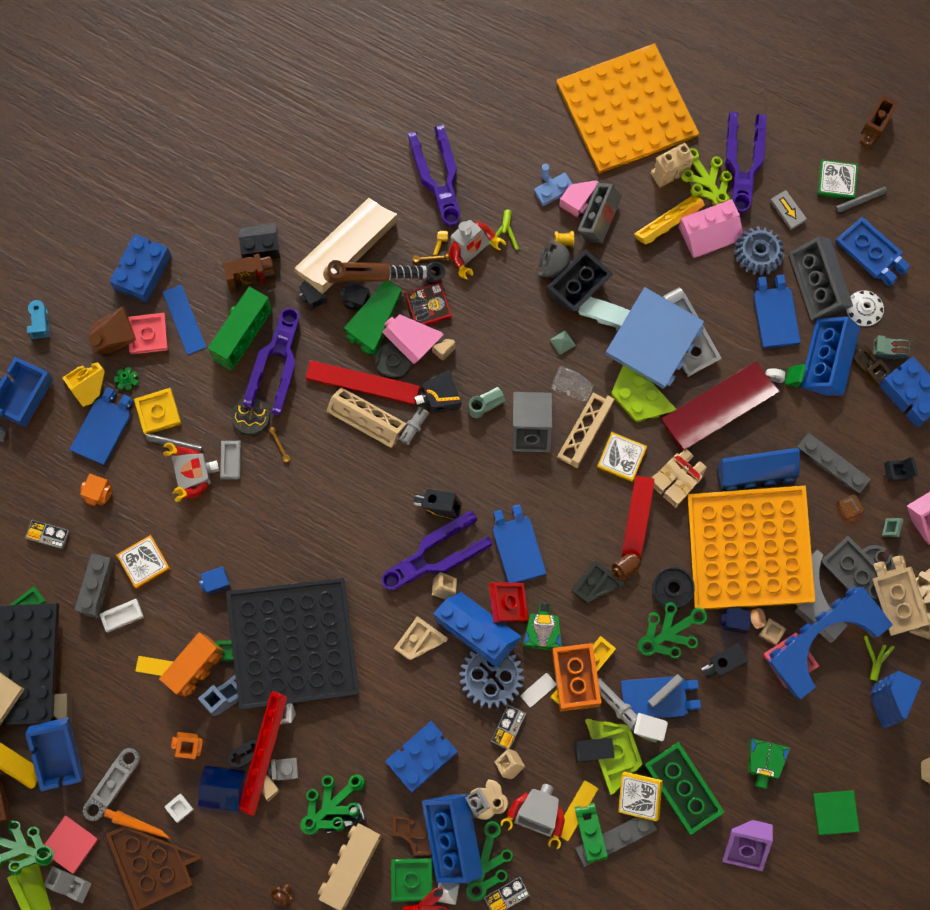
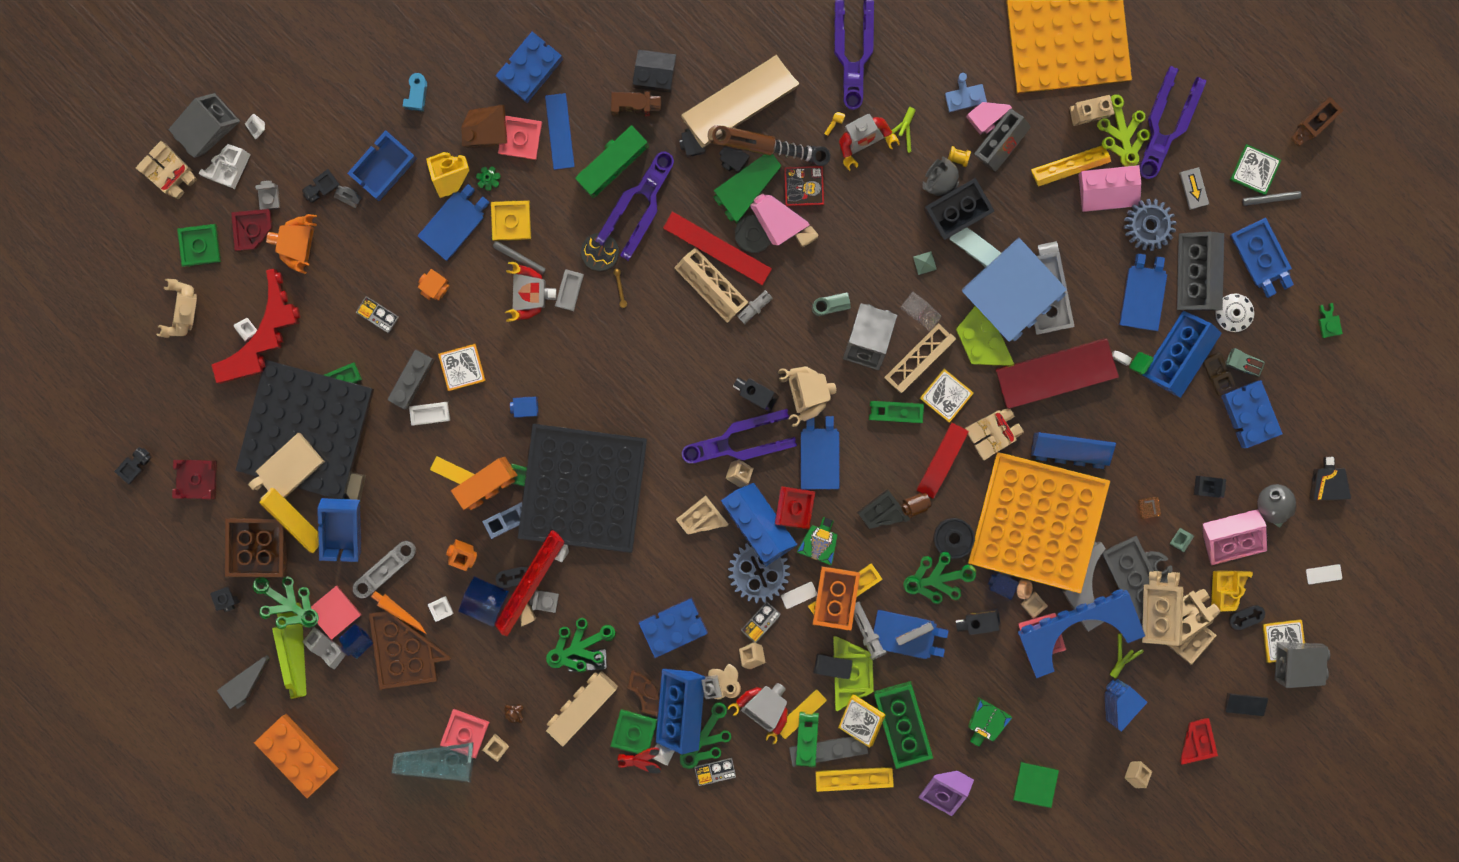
camera: 15 degrees right, 15 degrees up
pearl gold hinge [413,254,451,264] -> none
black torso [414,370,462,413] -> none
white slope [634,713,668,743] -> none
dark grey plate [797,432,871,495] -> none
none -> clear blue brick [339,624,373,659]
none -> tan torso [778,366,836,427]
none -> yellow plate [815,767,894,792]
none -> green plate [869,401,924,423]

